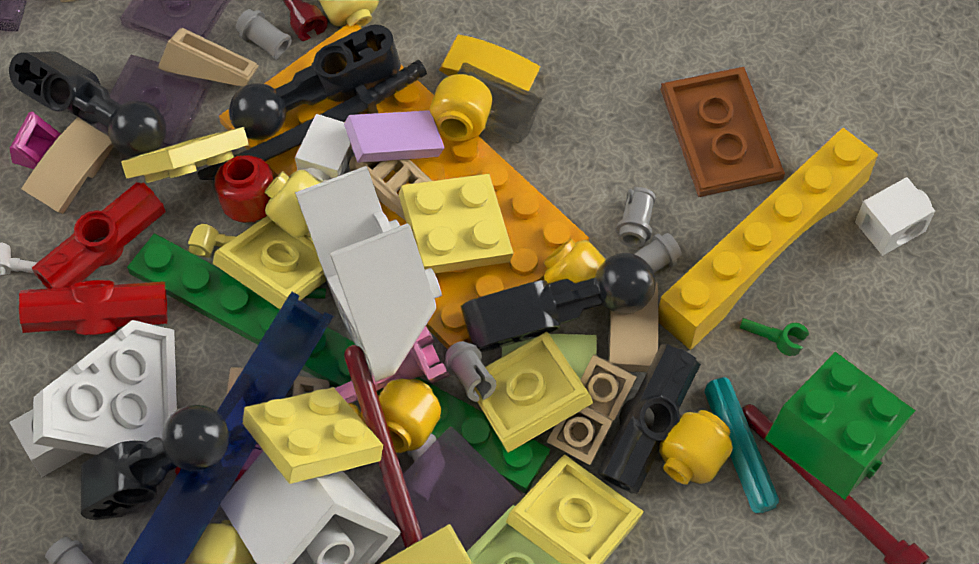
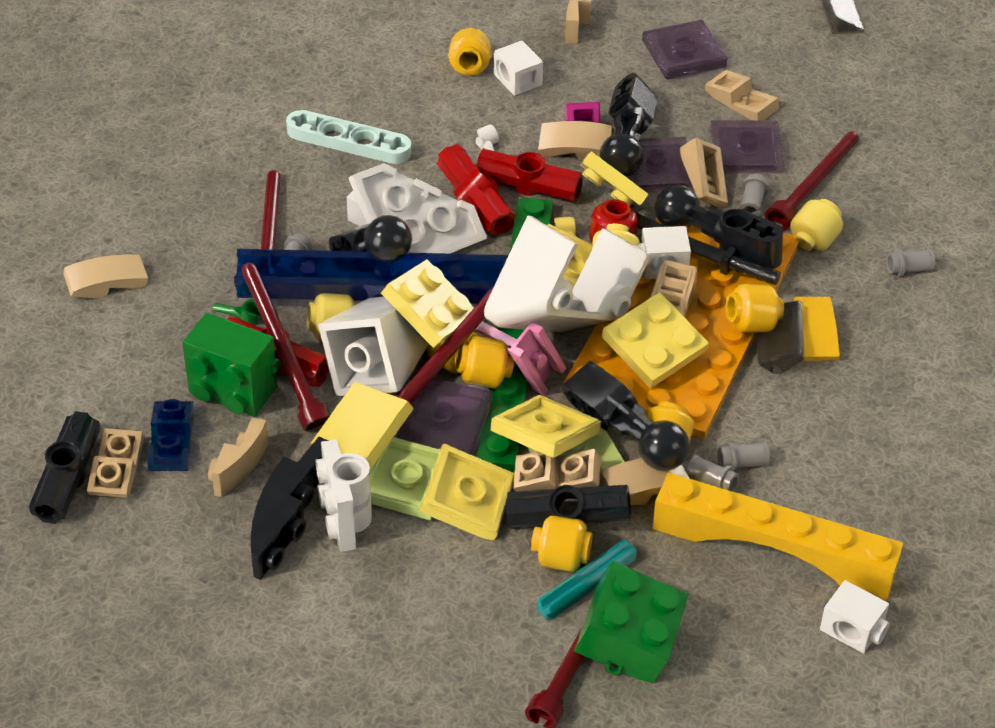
camera: 65 degrees right, 15 degrees down
lavender tile [344,110,445,163] -> none
light grey pin [445,341,497,401] -> none
dark orange tile [660,67,785,197] -> none
green hand [740,318,809,356] -> none

